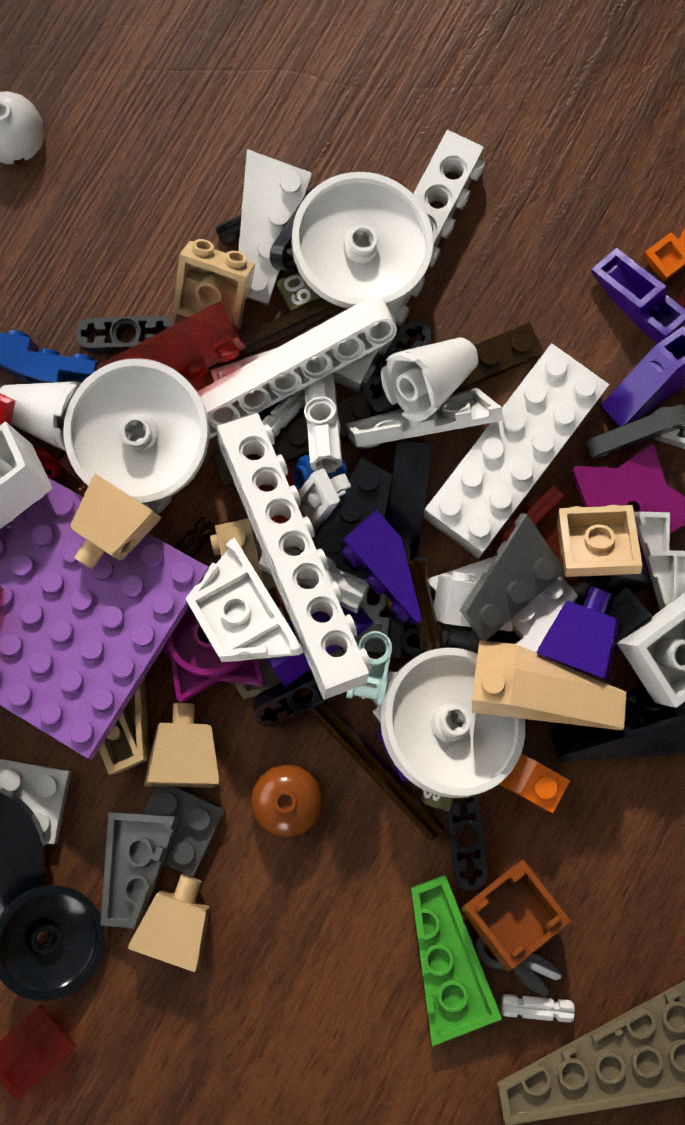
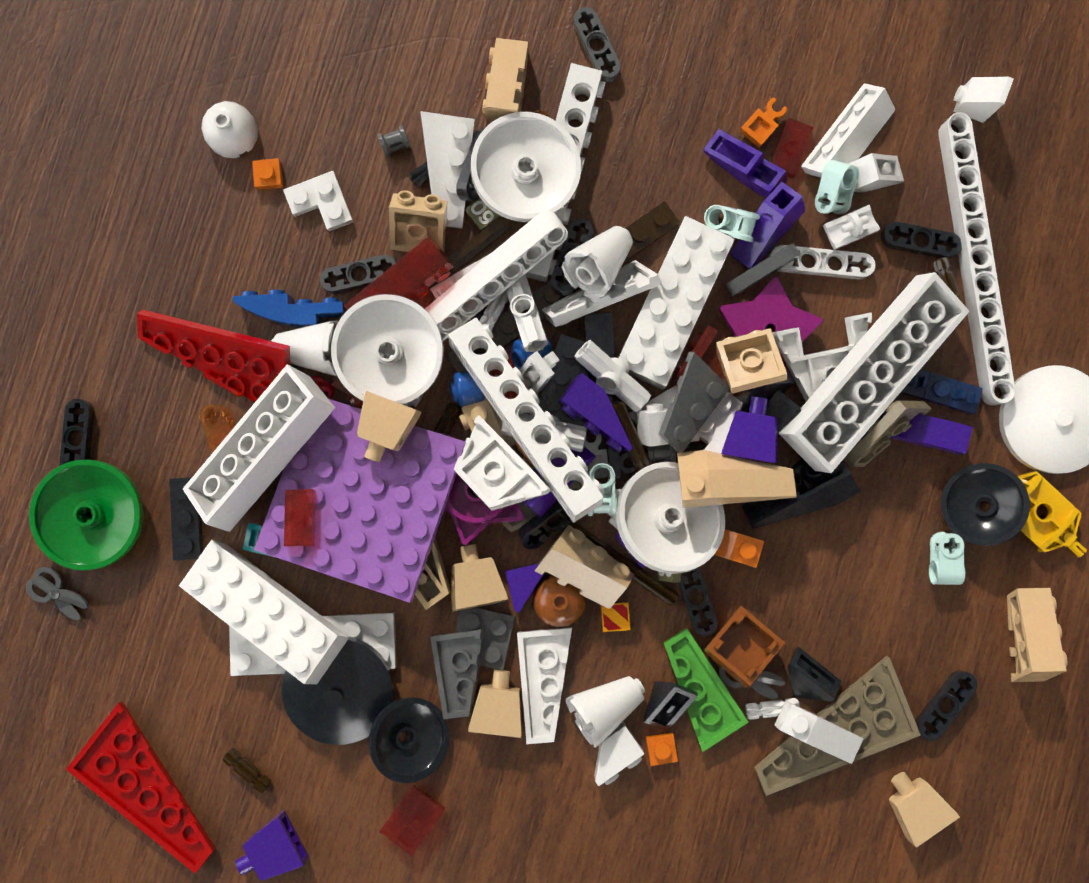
camera: 15 degrees left, 5 degrees up
none -> orange plate [252,158,283,190]
none -> white plate [283,171,353,232]
none -> dark grey bush [378,125,411,158]
none -> blue head [449,370,485,407]
none -> tan wedge [482,38,529,126]
none -> dark purple slope [506,563,544,613]
none -> white wing [517,627,572,744]
none -> tan wedge [535,525,634,609]
none -> white cone [566,676,645,748]
none -> dark grey beam [574,7,620,82]
none -> white piece [574,340,651,412]
none -> white slope [594,721,644,786]
none -> tile [601,602,630,632]
none -> black slope [644,681,698,731]
none -> orange plate [645,732,678,766]
none -> light aqua piece [704,205,761,242]
none -> white slope [775,700,864,764]
none -> black slope [788,647,841,702]

